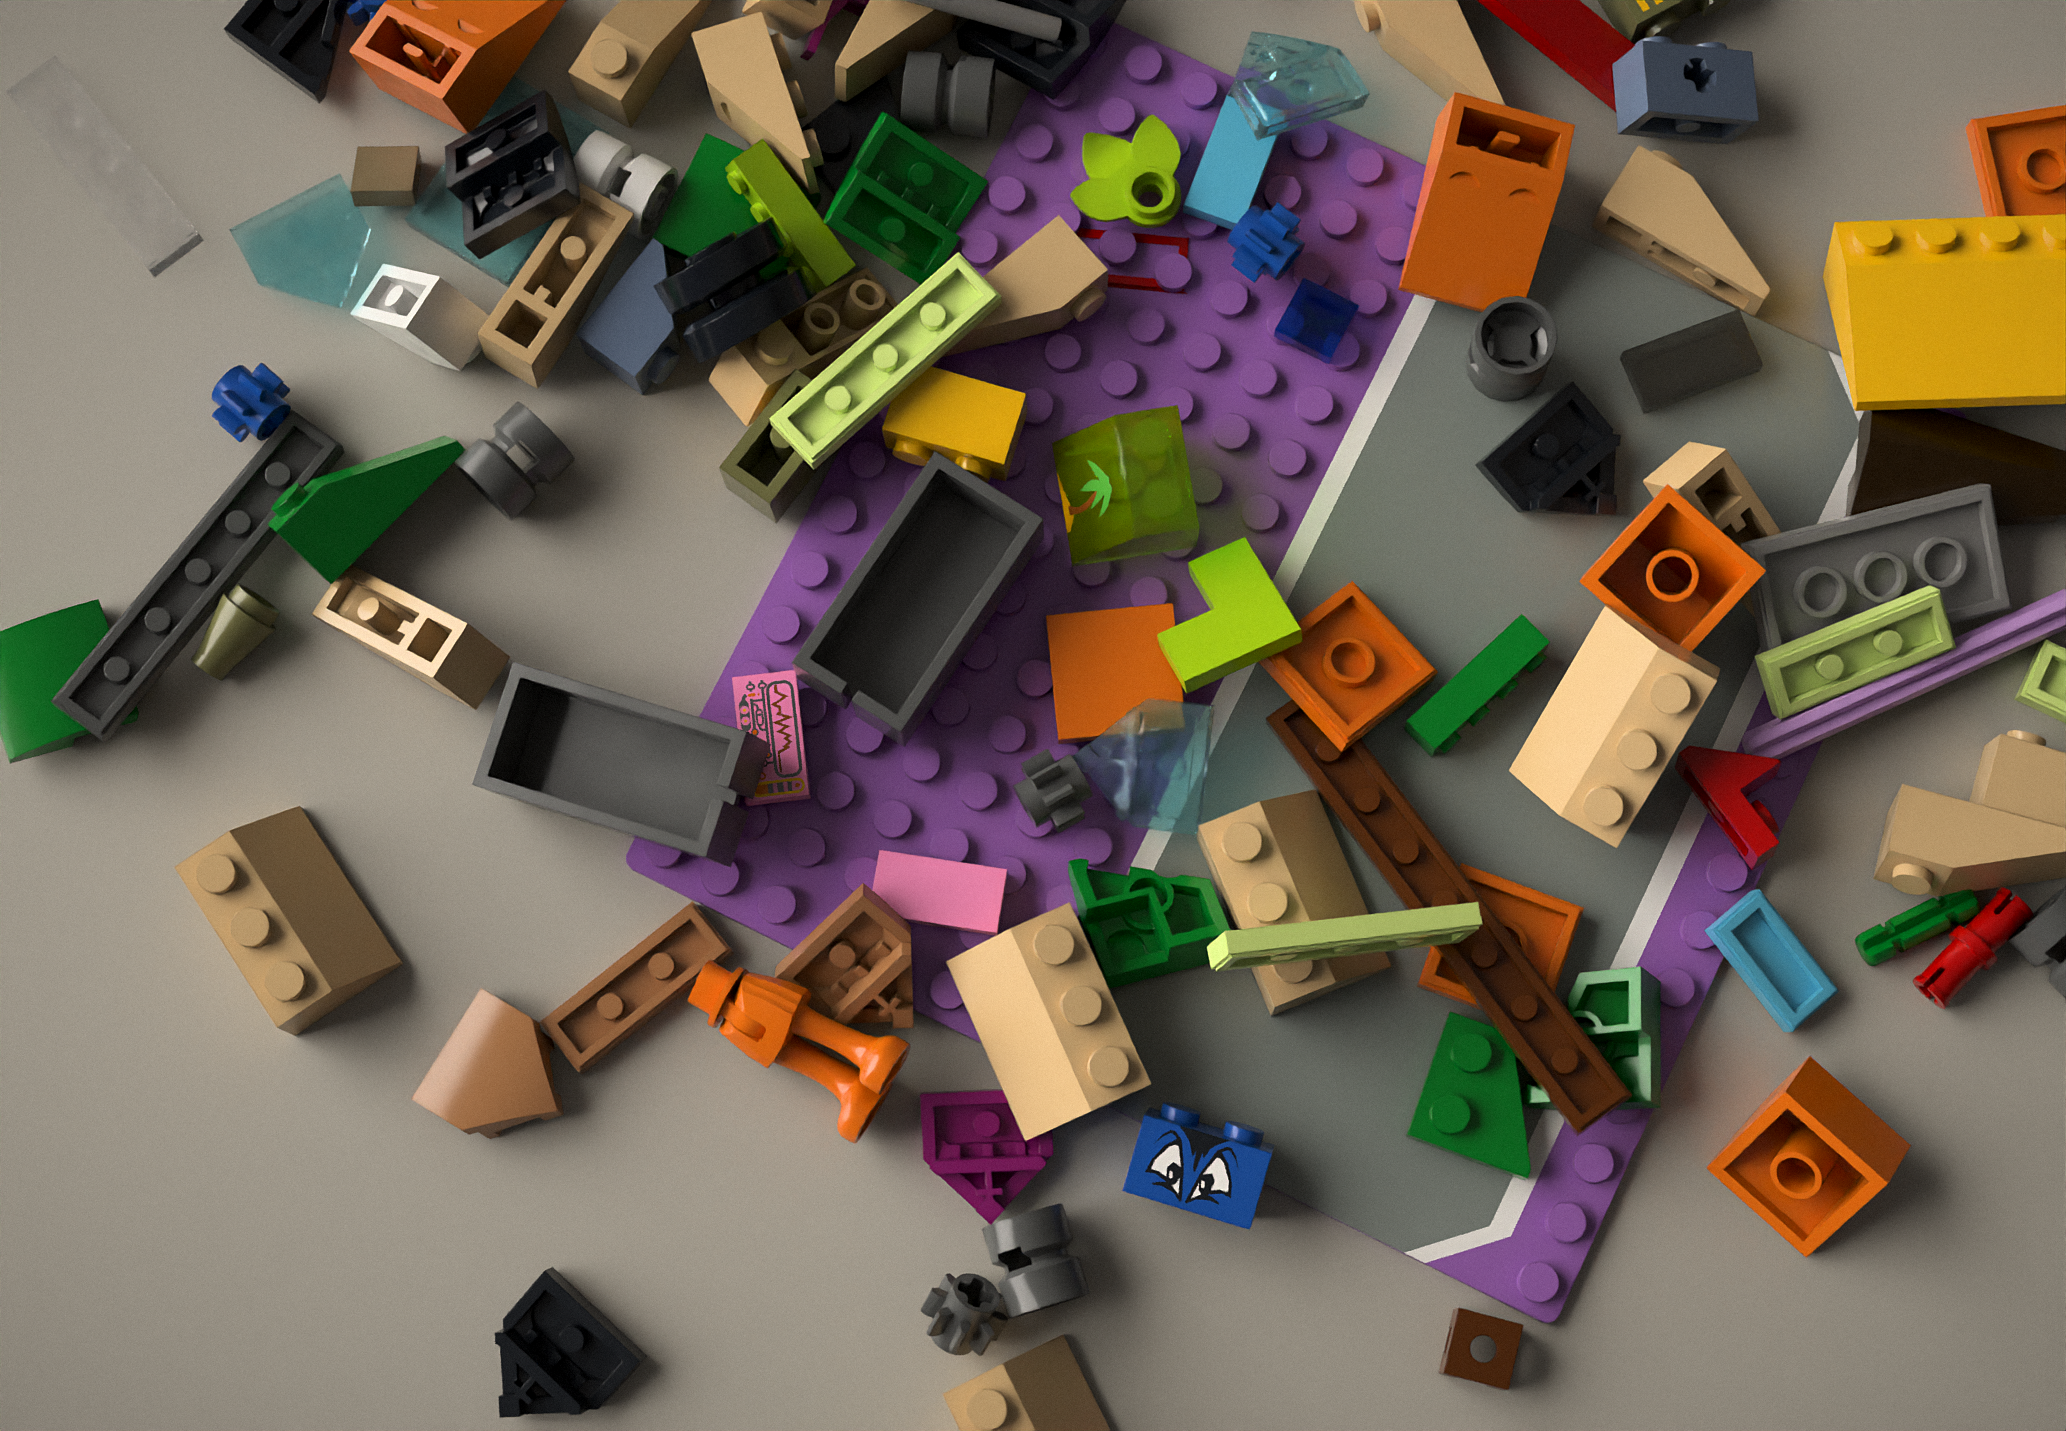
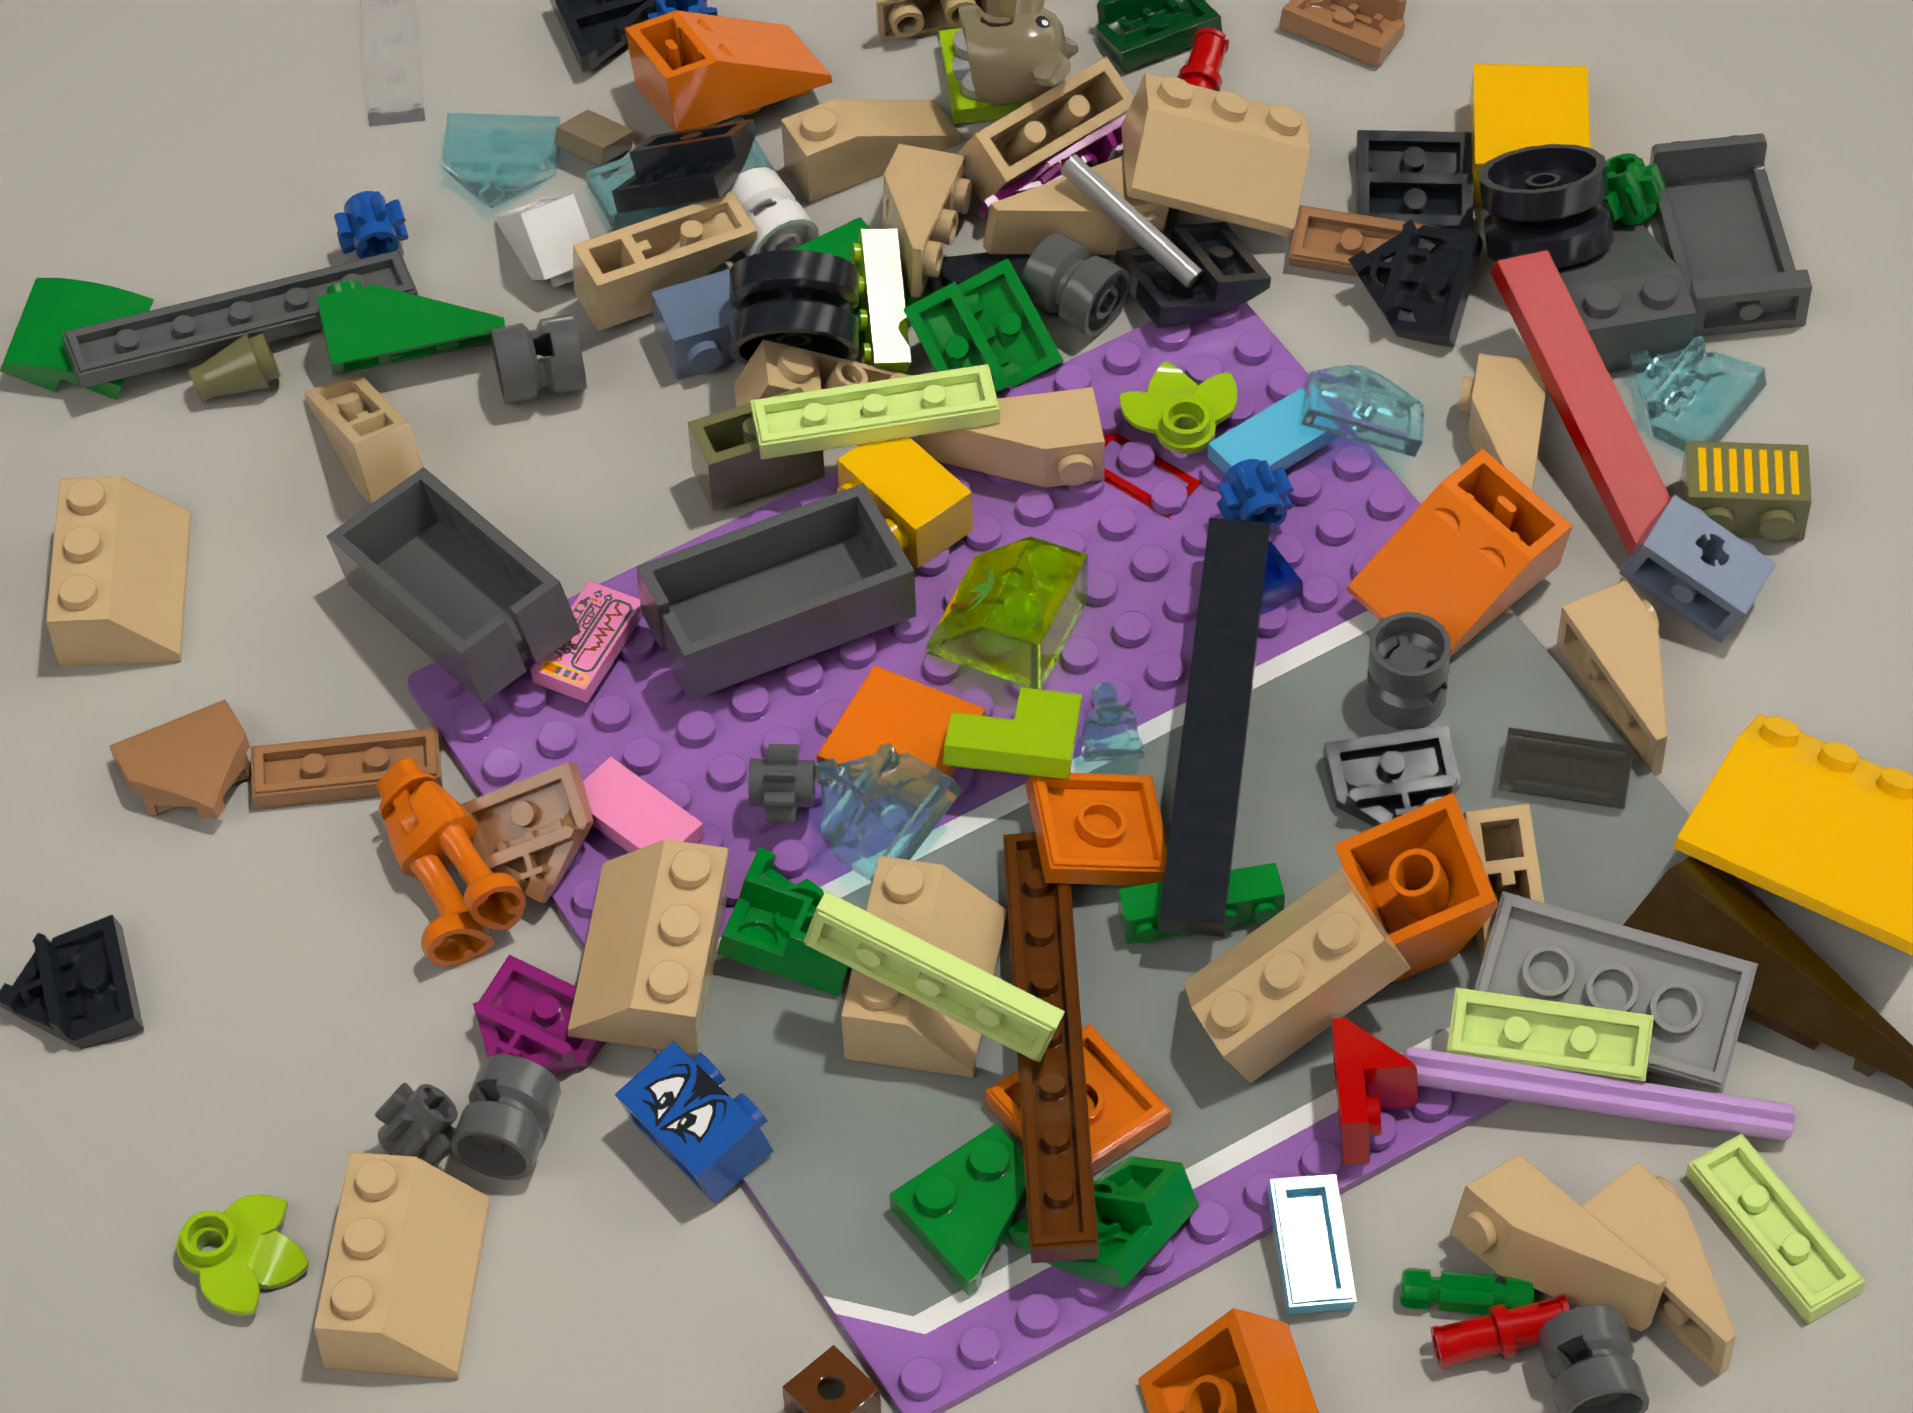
camera: 30 degrees right, 25 degrees down
none -> clear light blue piece [1082,682,1144,762]
none -> black tile [1159,518,1271,937]

